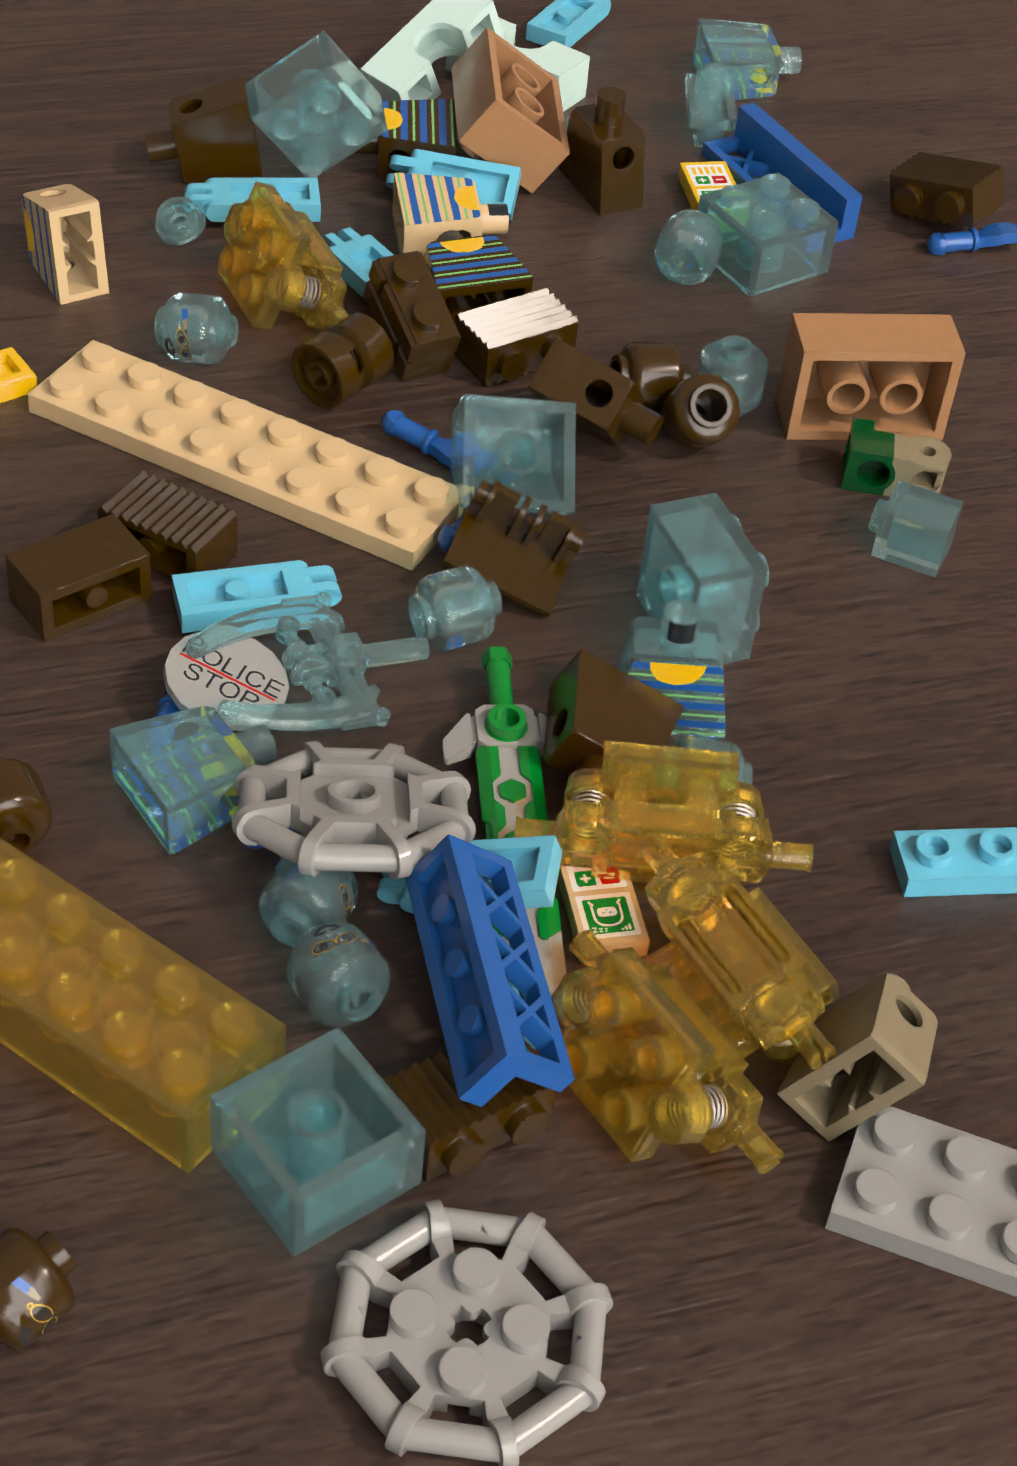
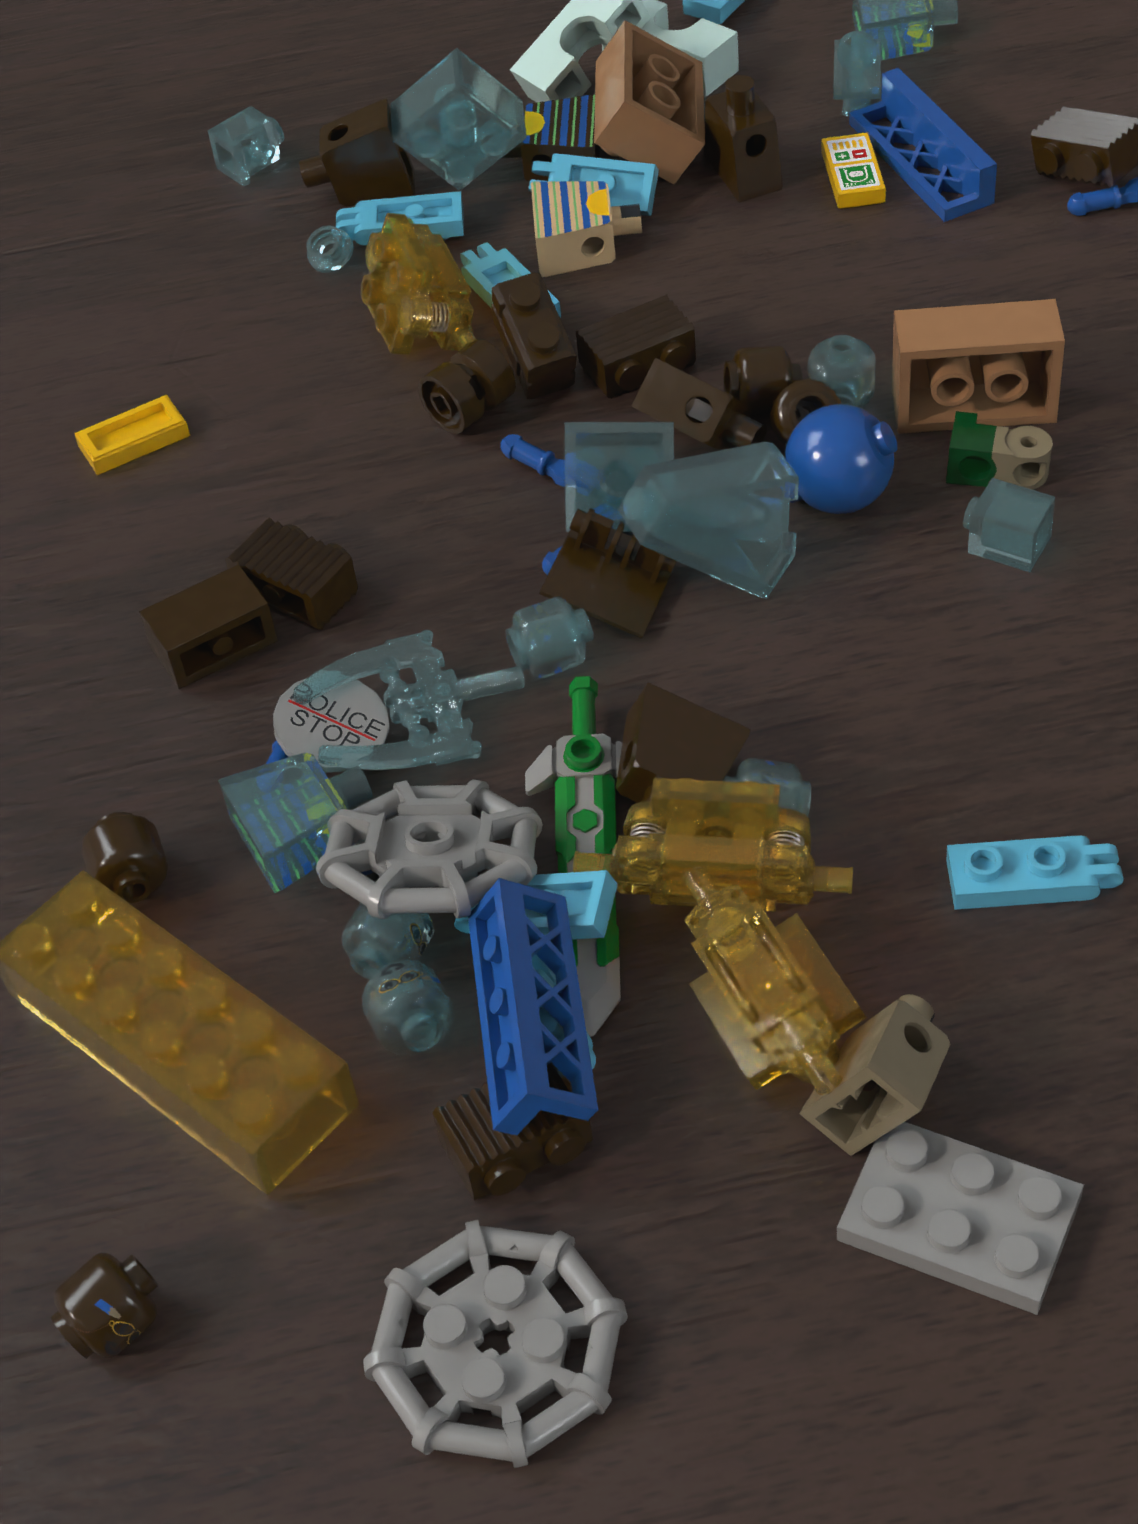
camera: 15 degrees right, 5 degrees up
tan torso [21,184,109,305] -> none
tan plate [28,340,470,571] -> none
clear light blue head [154,293,239,364] -> none
medium azure hinge [172,560,342,633] -> none
clear light blue brick [210,1027,426,1257] -> none
dark brown torso [425,230,533,323] -> none
clear yellow piece [553,930,784,1174] -> none
tile [558,839,650,963] -> none
clear light blue torso [613,599,726,738] -> none
clear light blue brick [636,492,769,667] -> none
clear light blue head [655,209,723,285] -> none
clear light blue brick [692,173,839,296] -> none
none -> clear light blue brick [208,106,284,187]
none -> clear light blue slope [618,442,799,598]
none -> blue brick [775,404,898,514]

